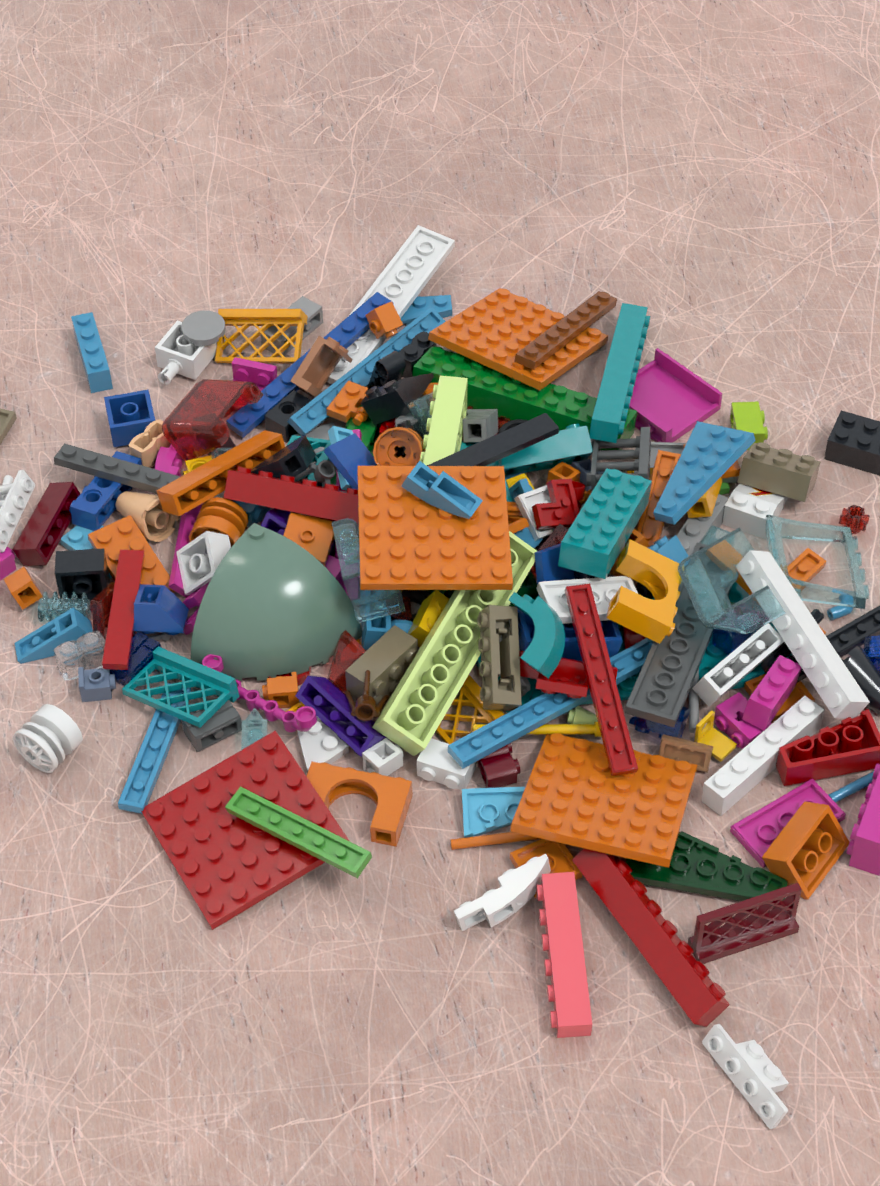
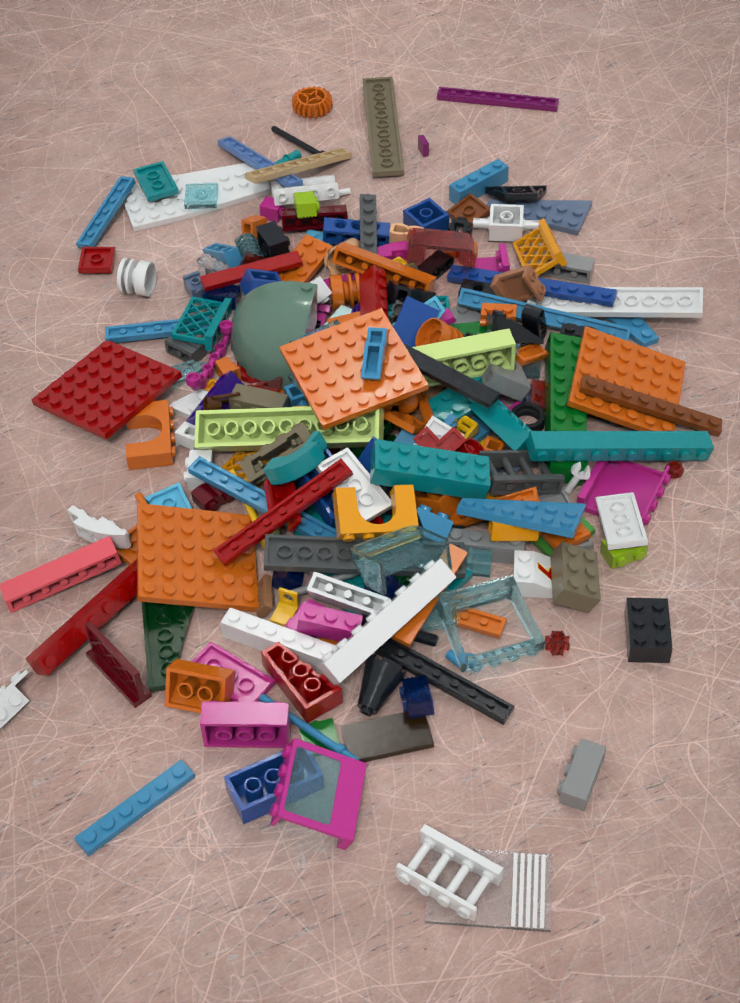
camera: 70 degrees right, 0 degrees up
light grey tile [181,311,226,346] -> none
bright green plate [225,786,372,879] -> none
orange brick [365,301,403,339] -> none
none -> lime brick [293,191,320,218]
none -> dark orange tile [446,193,490,228]
none -> black brick [448,217,473,242]
none -> black wing [485,185,547,203]
none -> sand blue wing [487,199,592,236]
none -> white bar [565,462,590,494]
none -> white tile [595,492,648,550]
none -> clear red plate [664,461,684,479]

